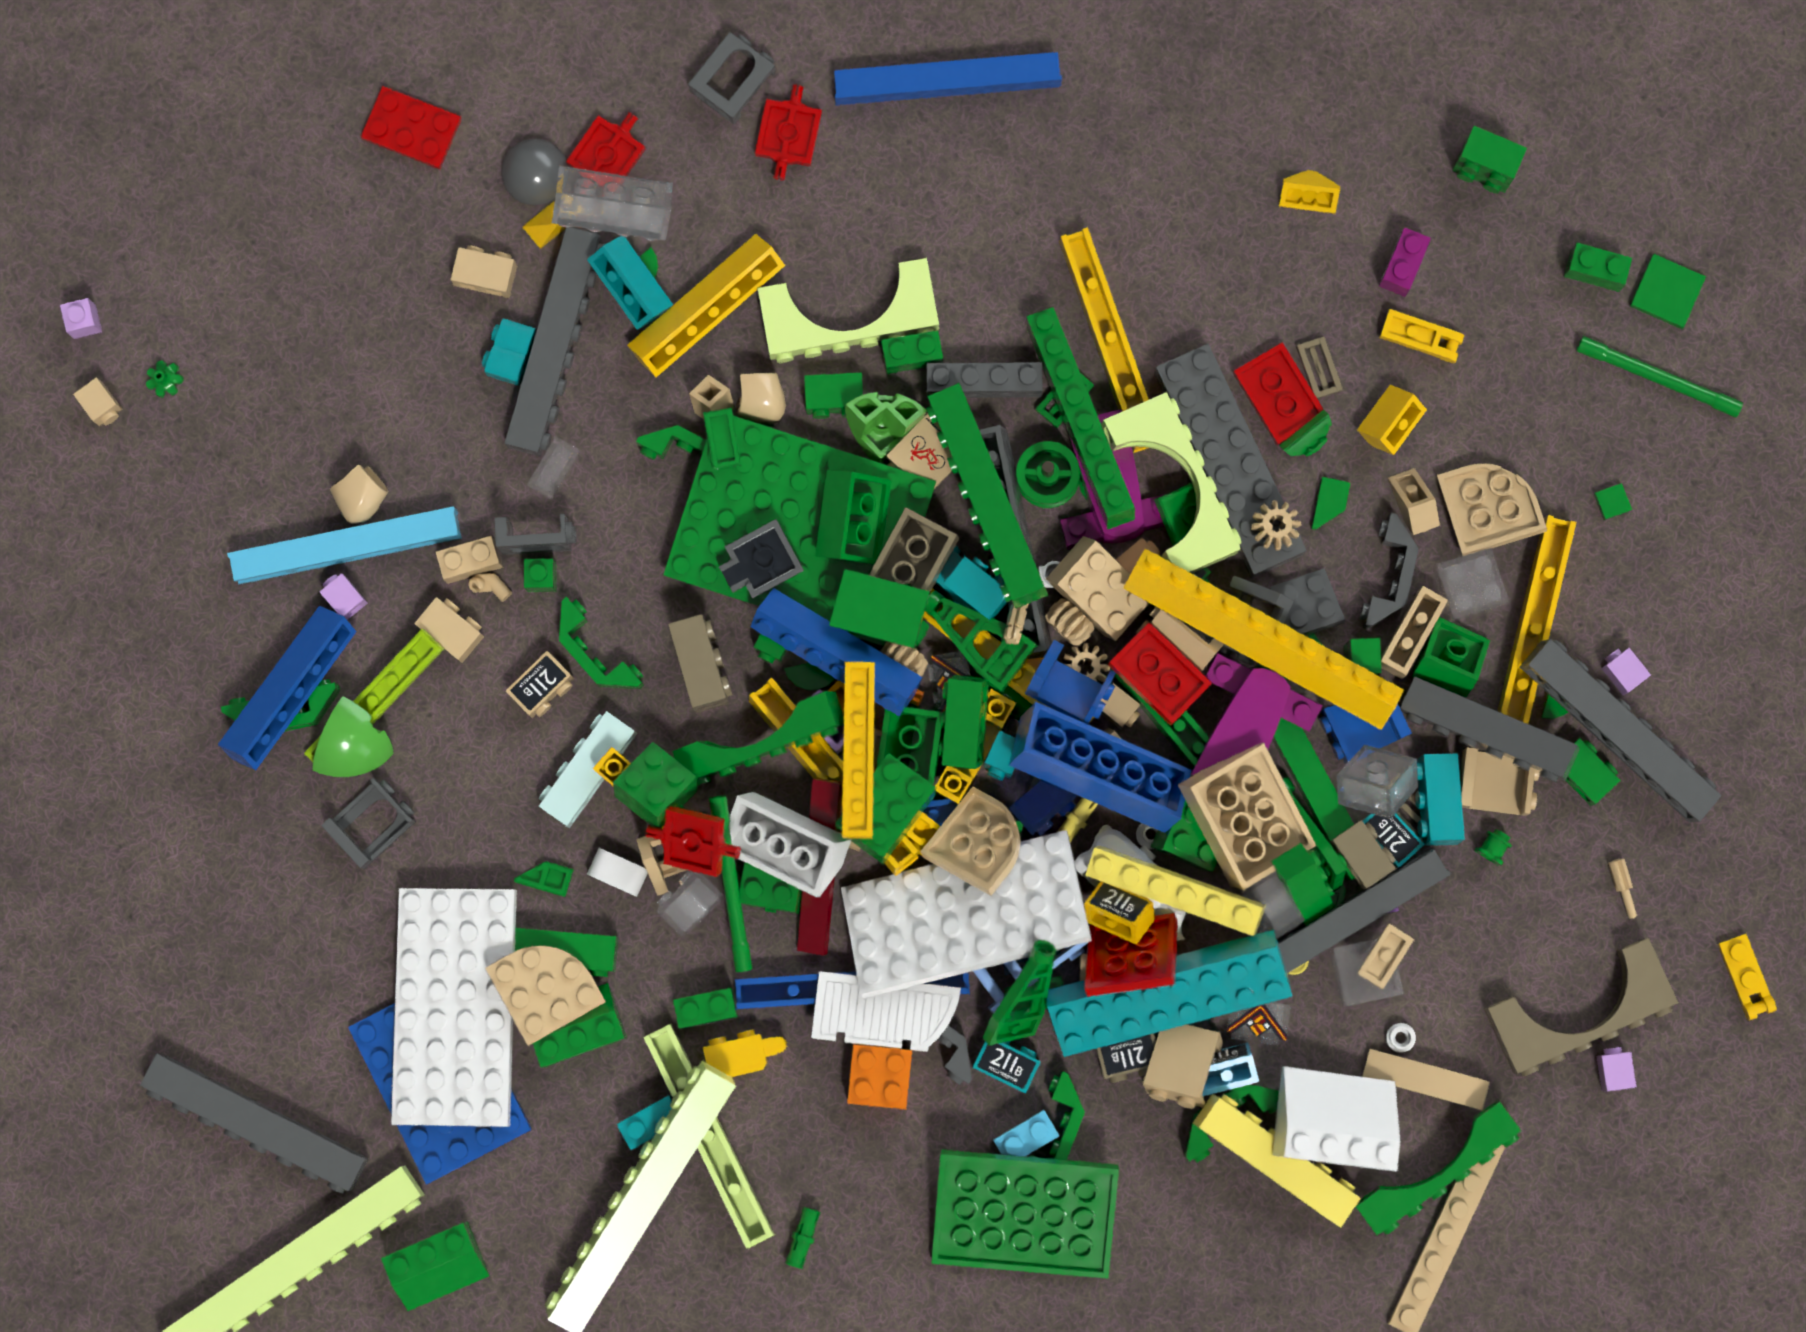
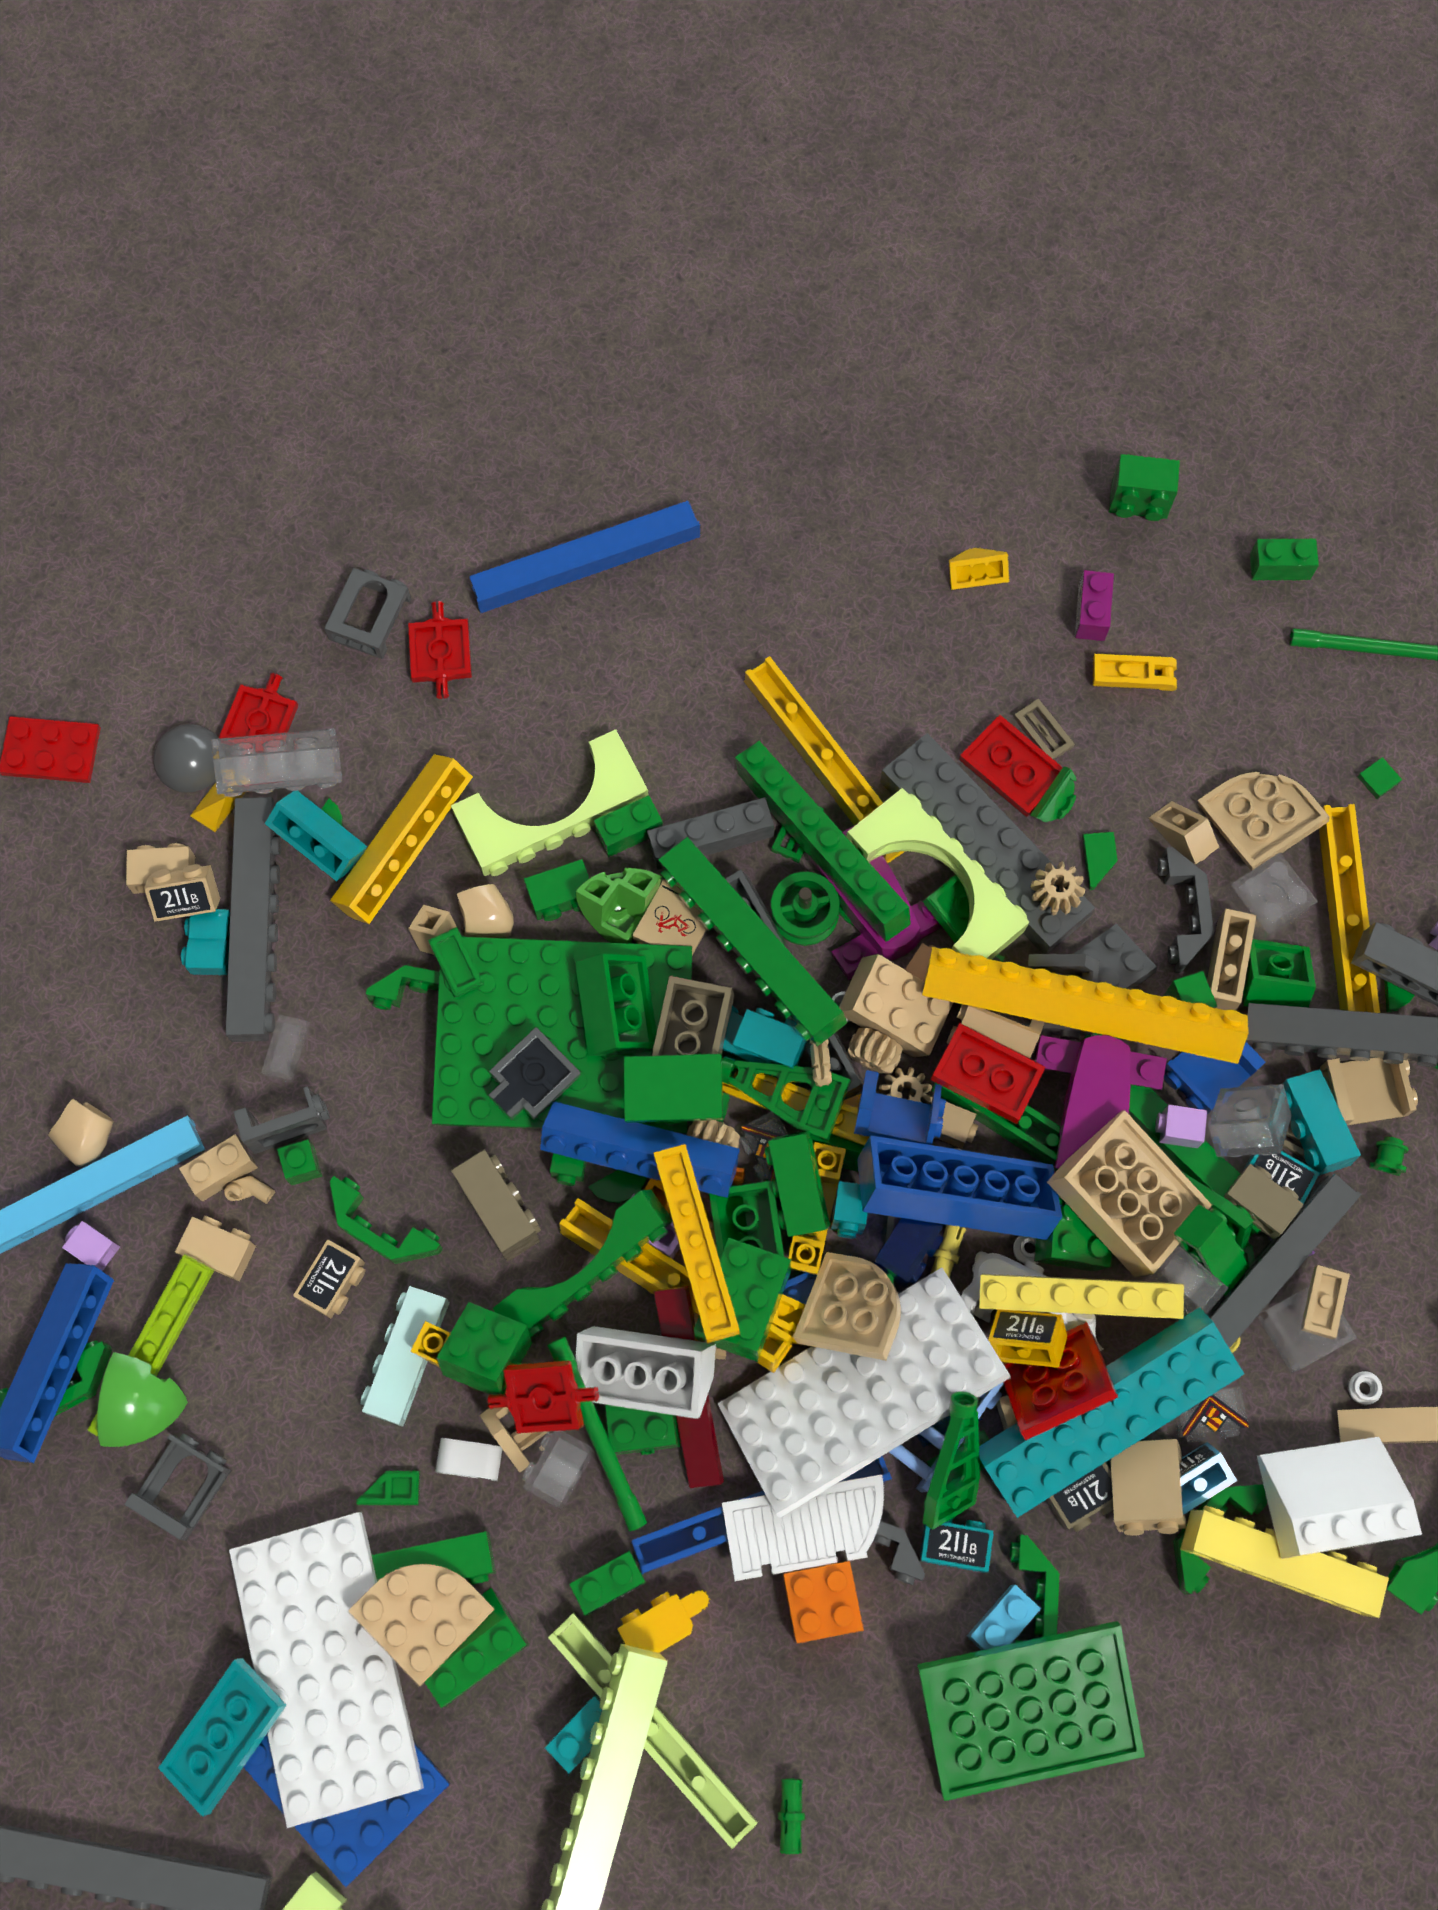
camera: 20 degrees left, 10 degrees down
yellow brick [1357,385,1427,455] -> none
green tile [1630,254,1706,329] -> none
none -> brick [144,864,220,922]
none -> teal plate [158,1658,287,1817]
none -> lavender brick [1156,1105,1207,1148]

